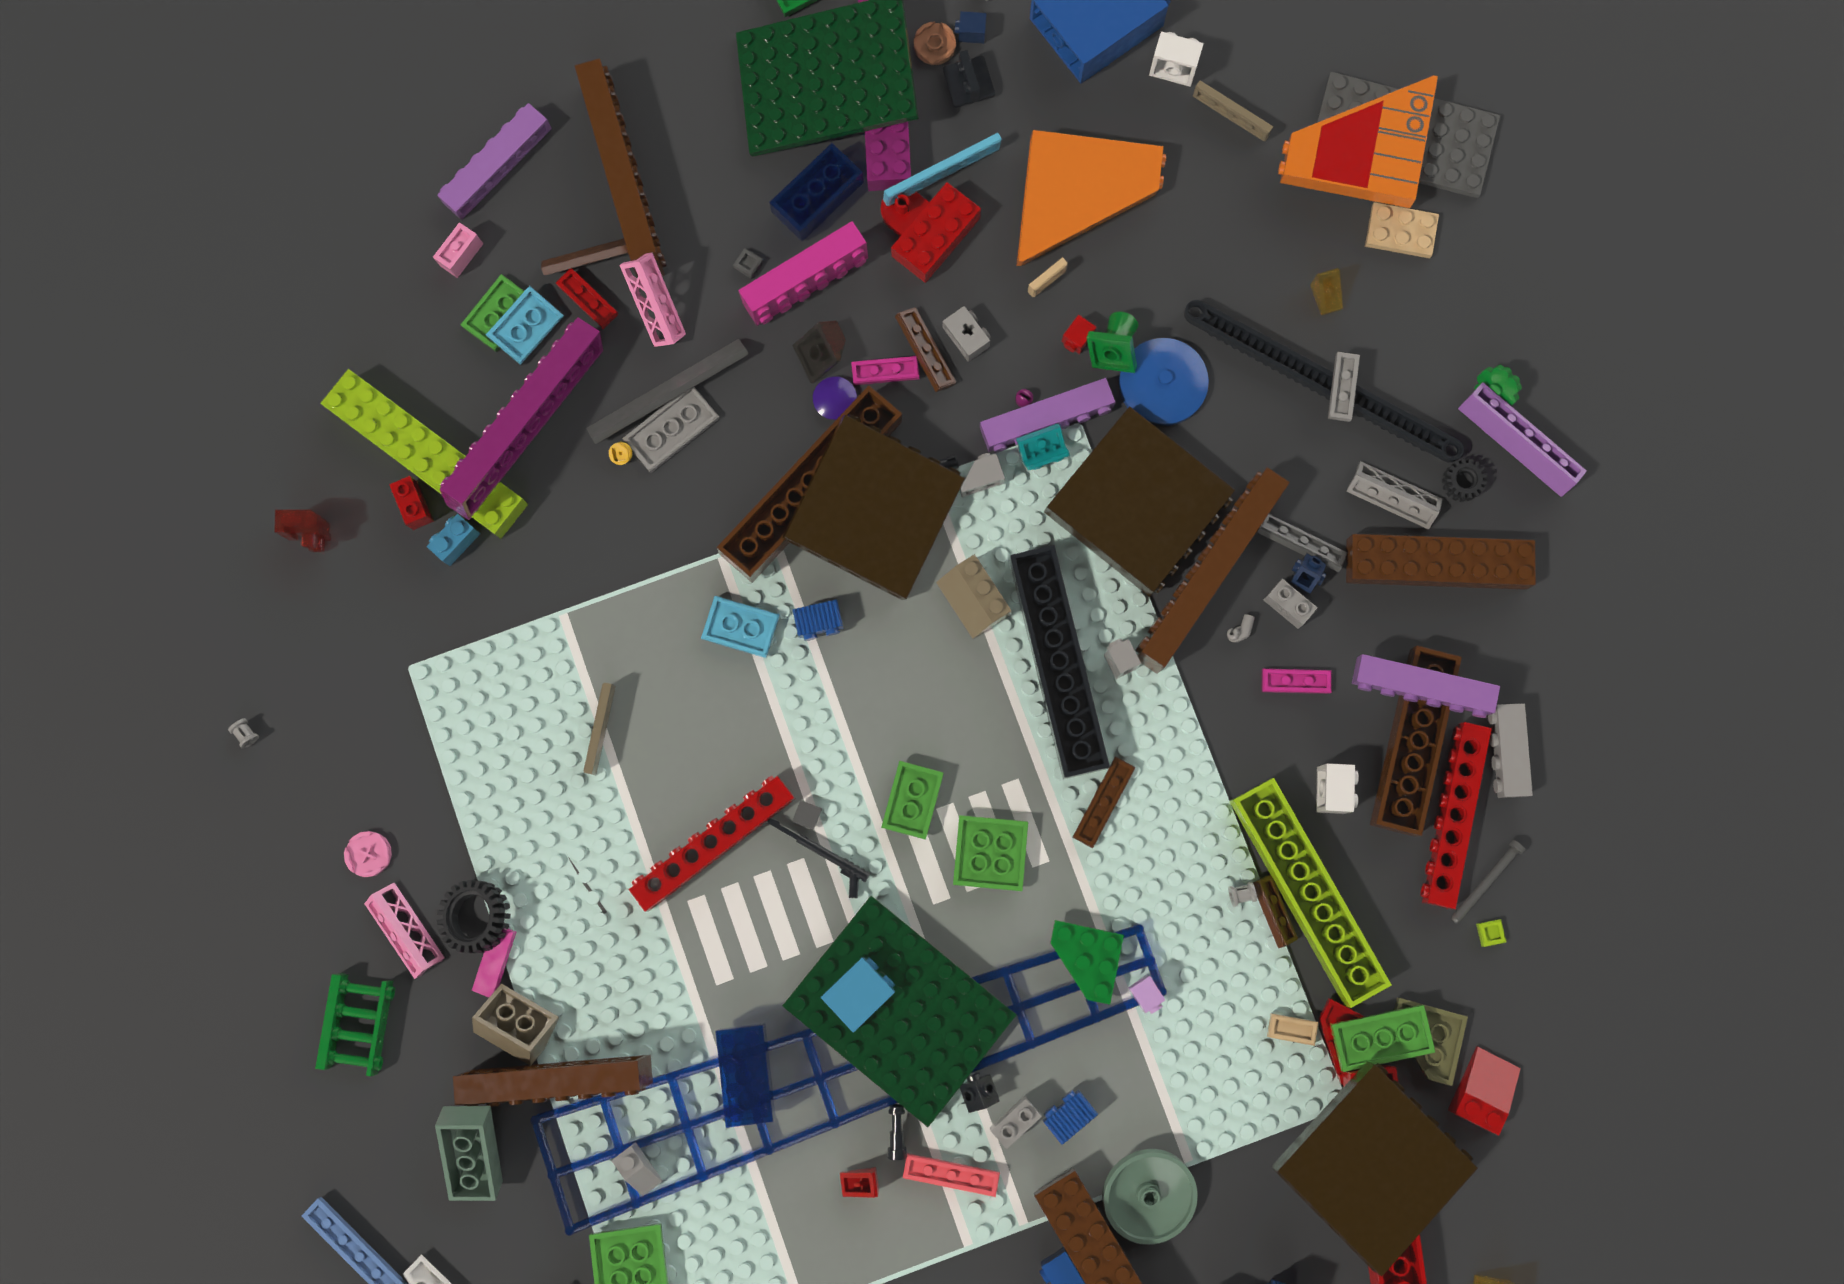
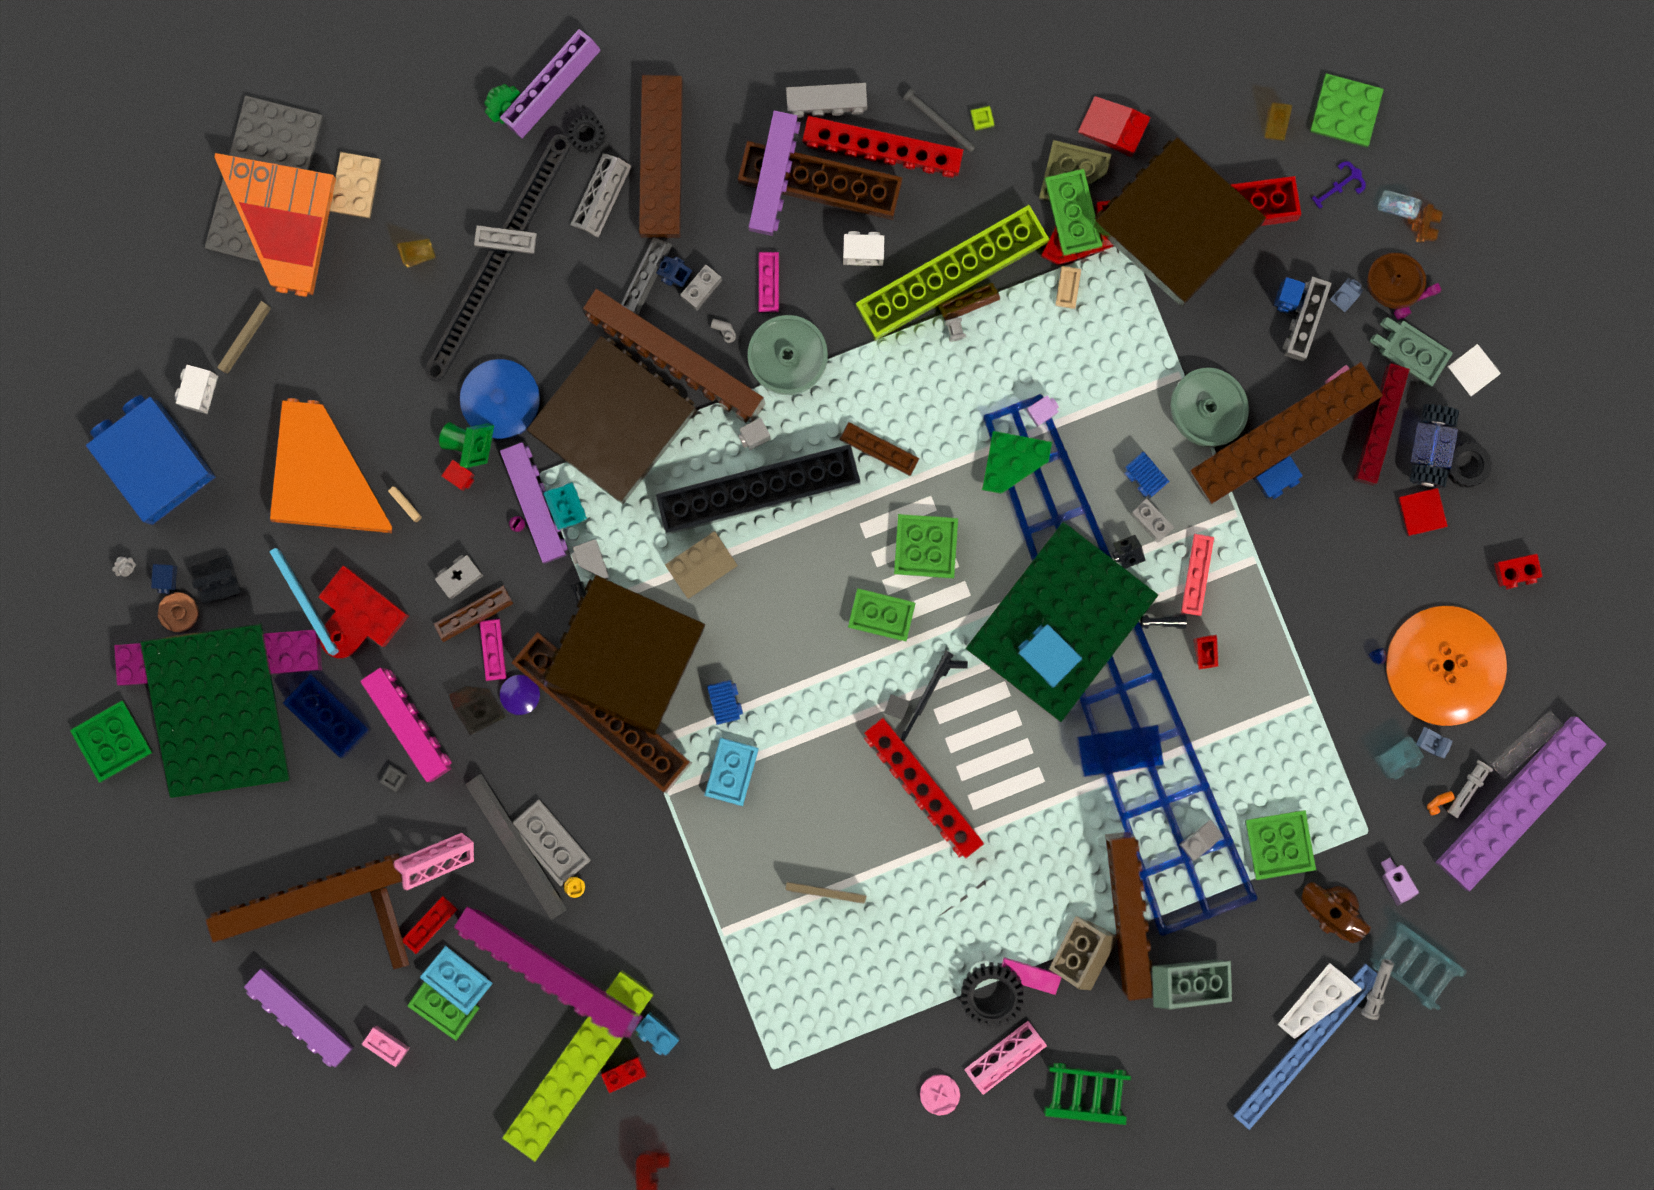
camera: 95 degrees left, 5 degrees up
none -> sand green dish [748,315,828,395]

